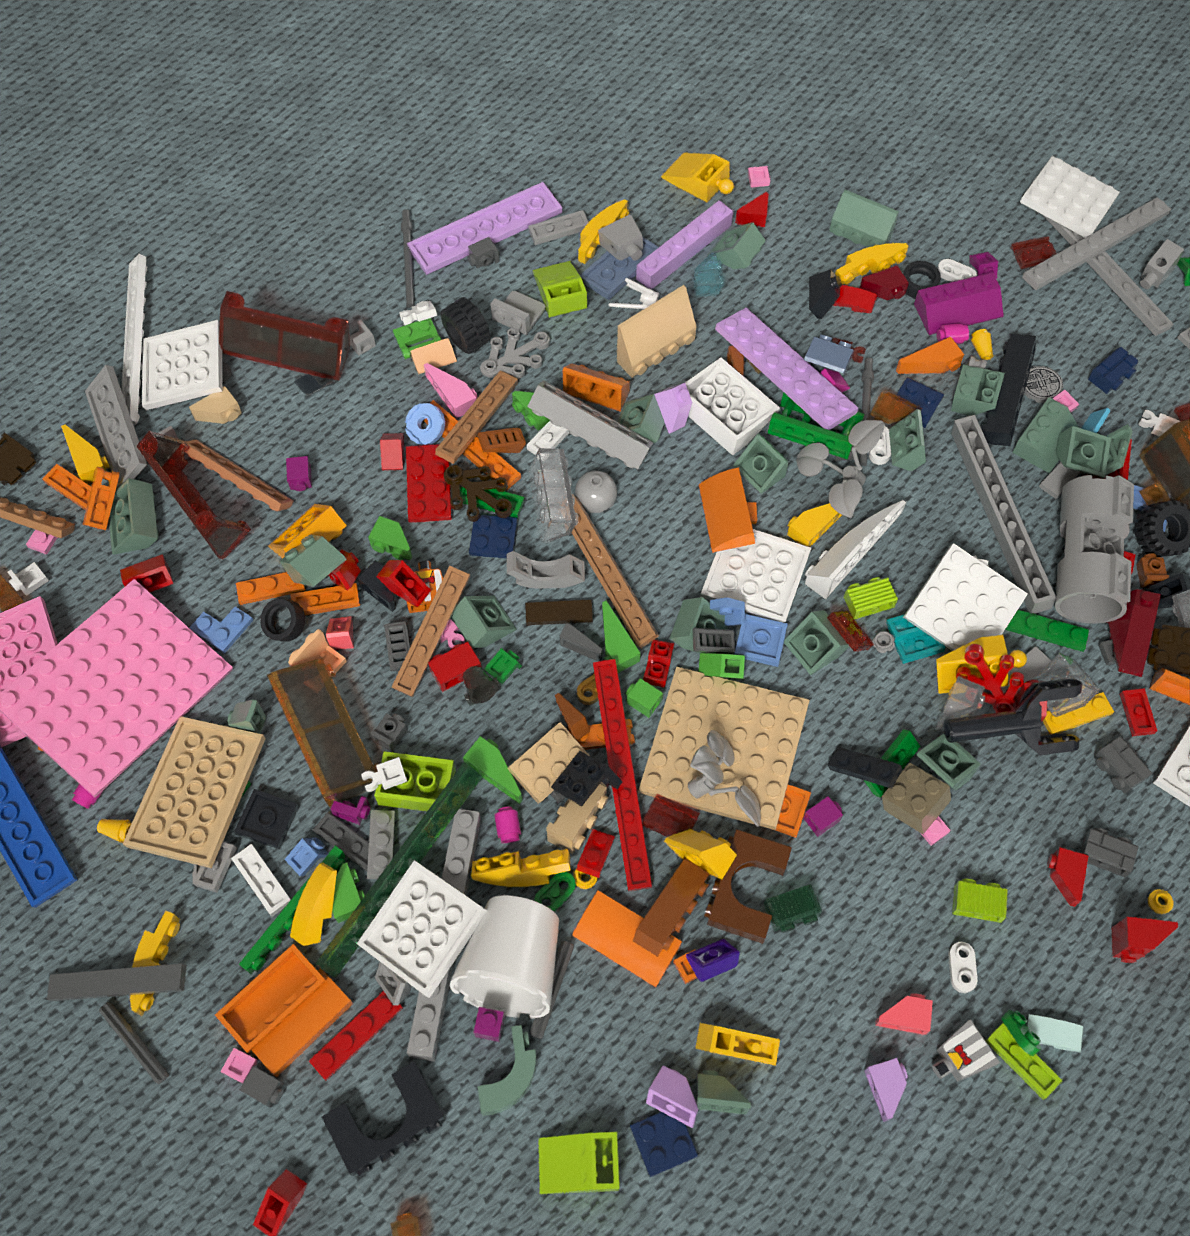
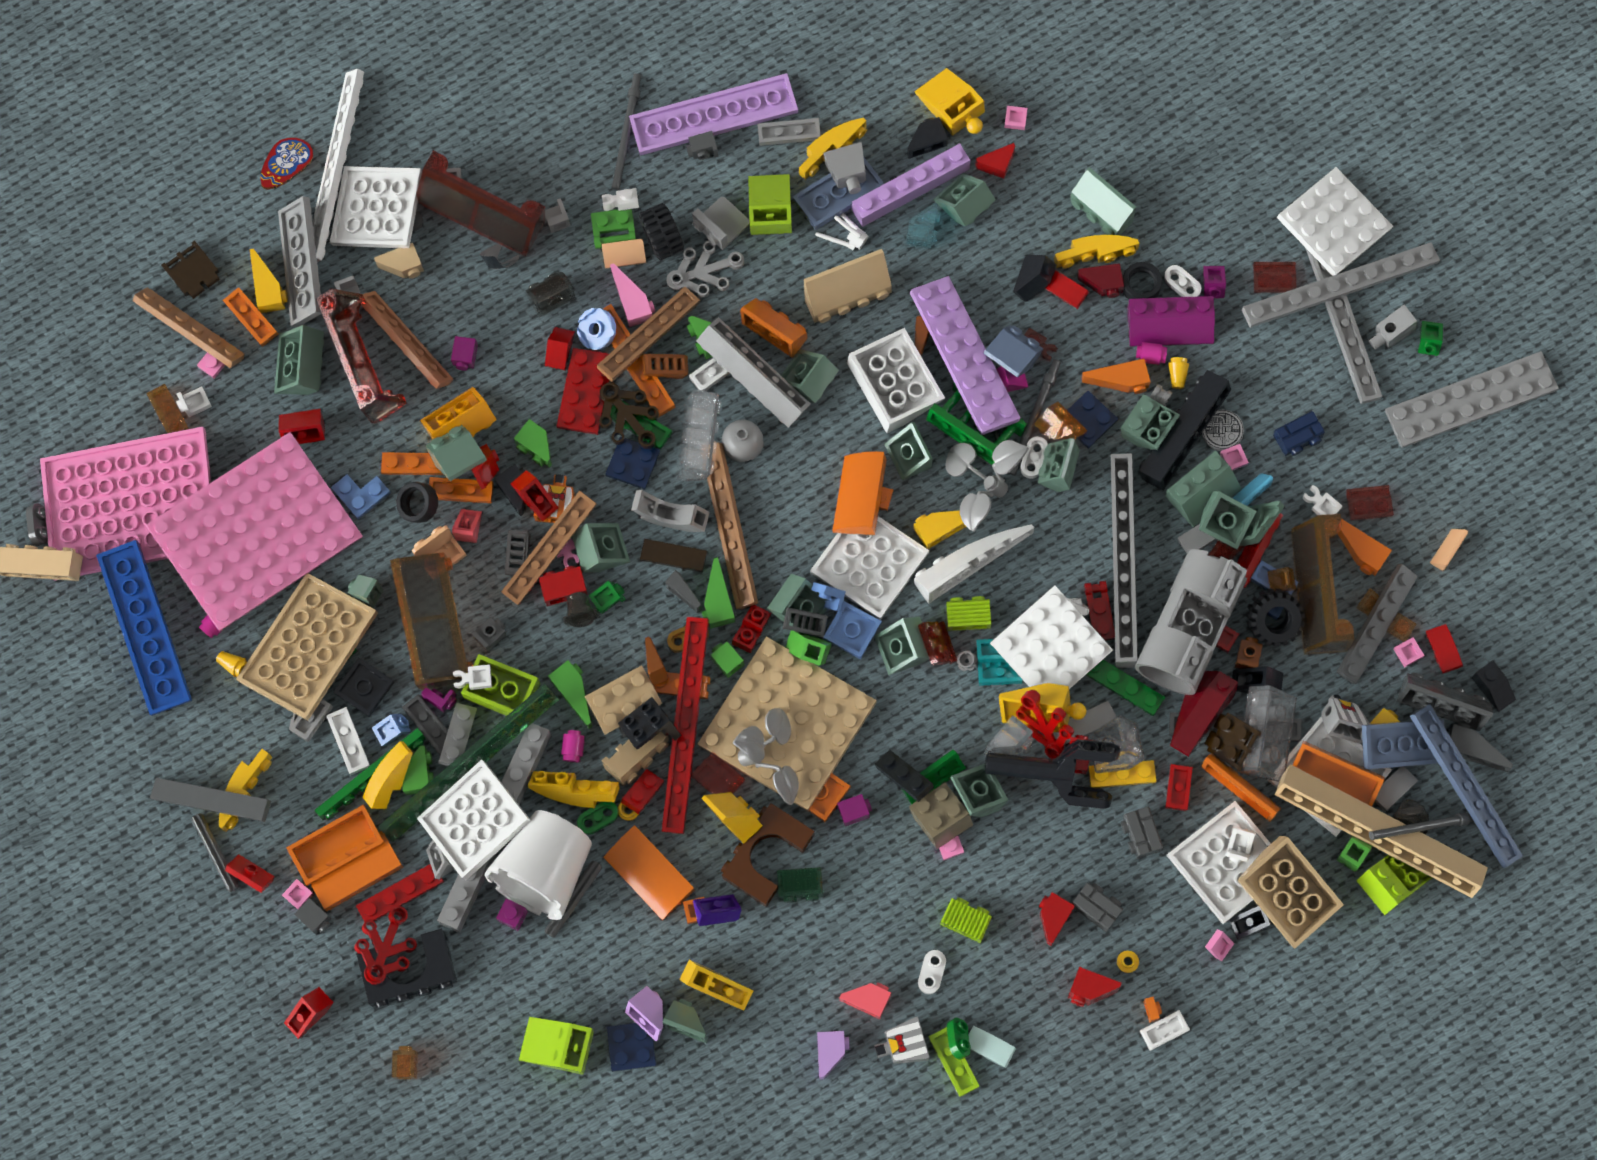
camera: 20 degrees right, 10 degrees up
orange plate [82,466,119,530] -> none
sand green arch [478,1025,537,1116] -> none
dark orange brick [632,858,710,957] -> none
lavender slope [654,383,692,433] -> none
none -> red plate [225,854,275,893]
none -> shield [260,138,313,190]
none -> red plant [354,906,417,985]
none -> clear smoke slope [525,272,576,318]
none -> black slope [907,117,948,159]
none -> red plate [1084,580,1115,641]

